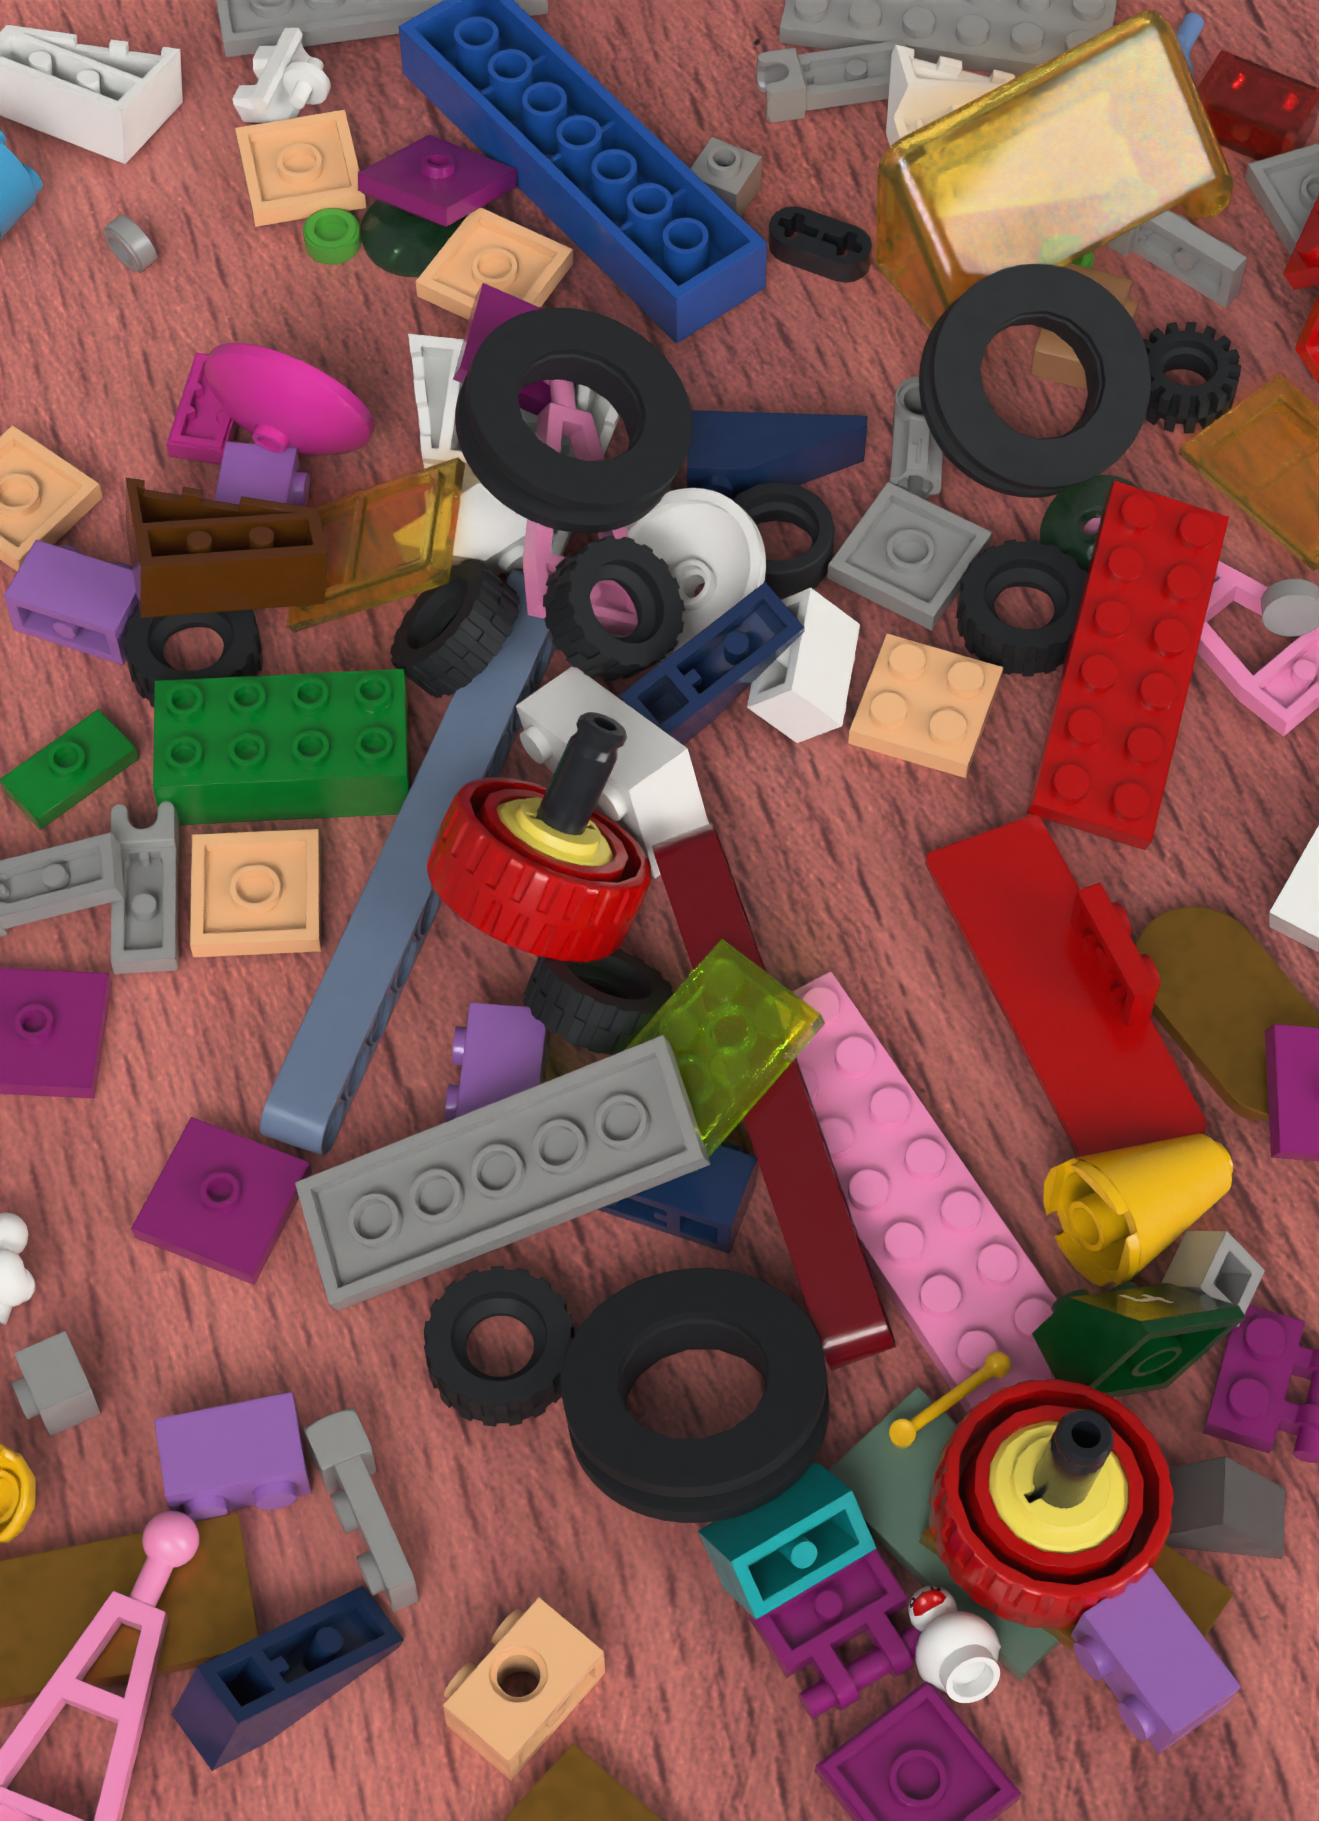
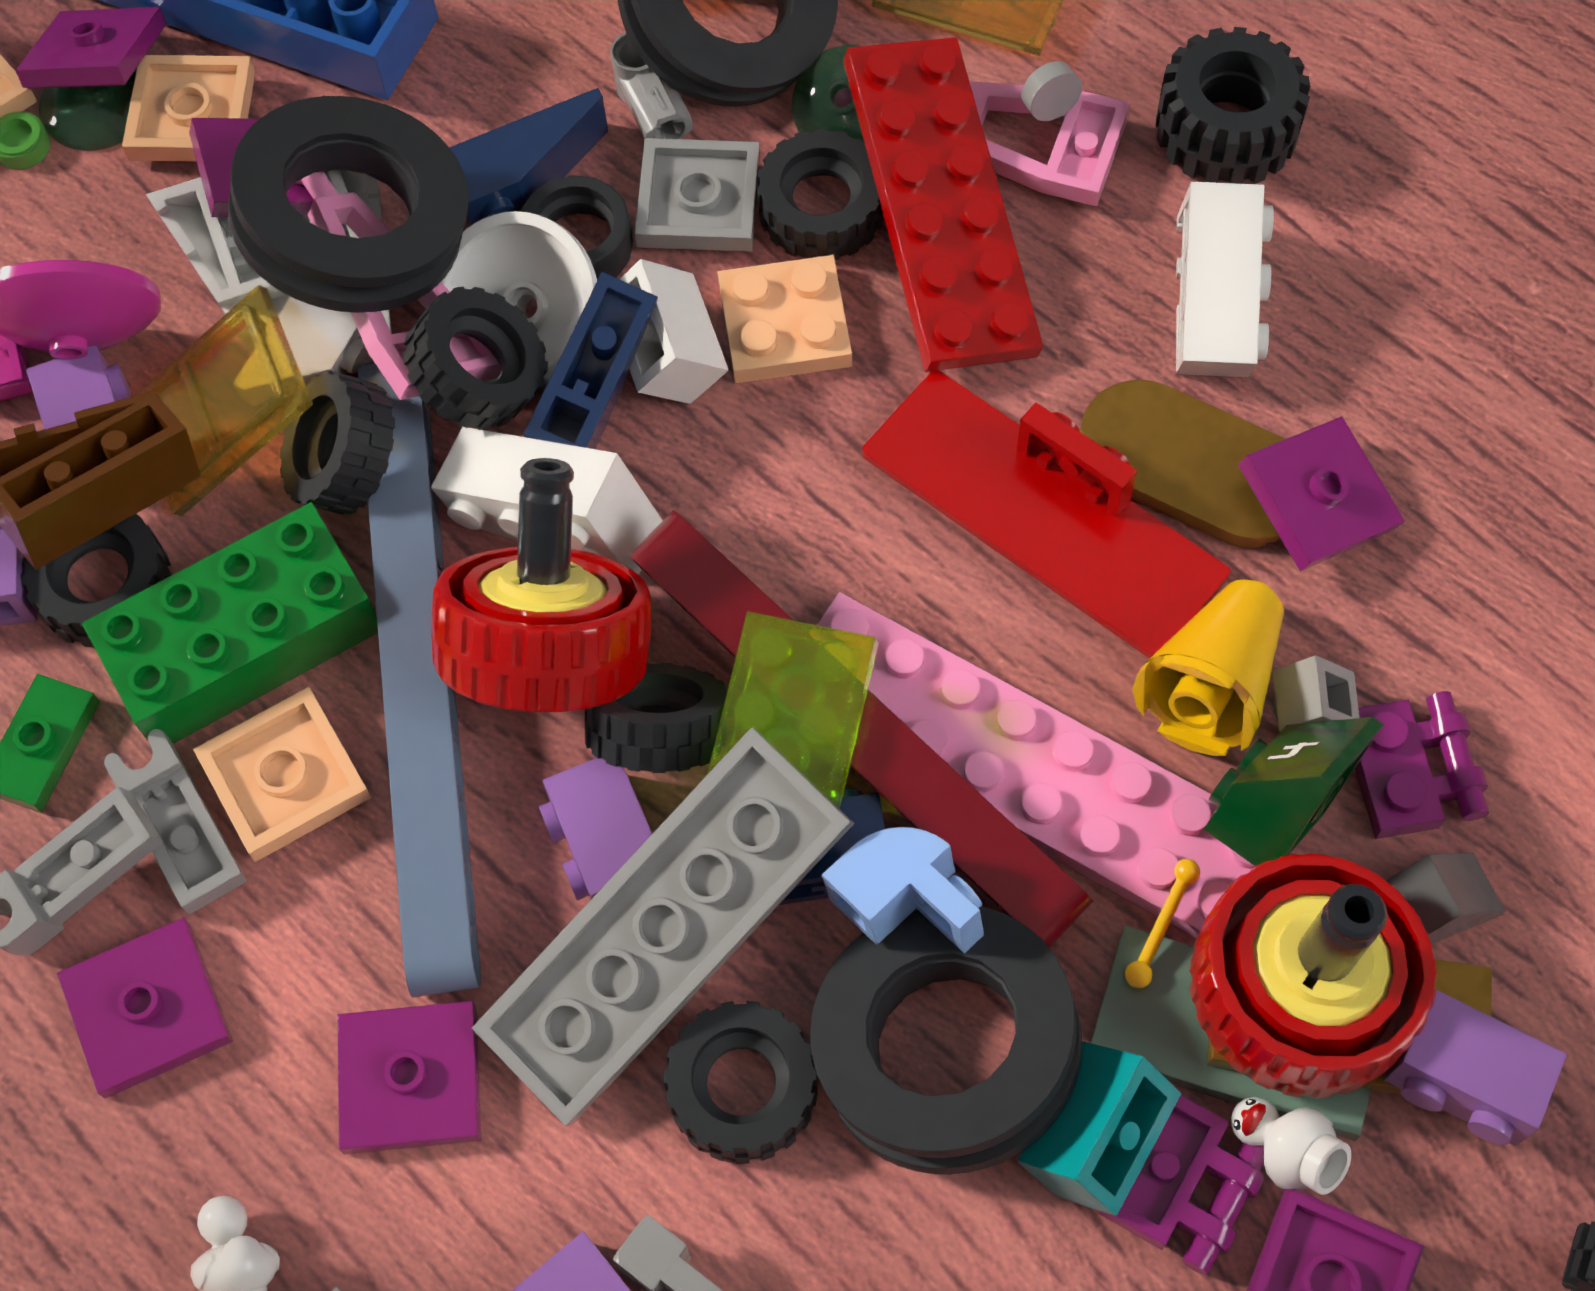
camera: 25 degrees left, 5 degrees up
none -> light blue brick [822,827,984,954]

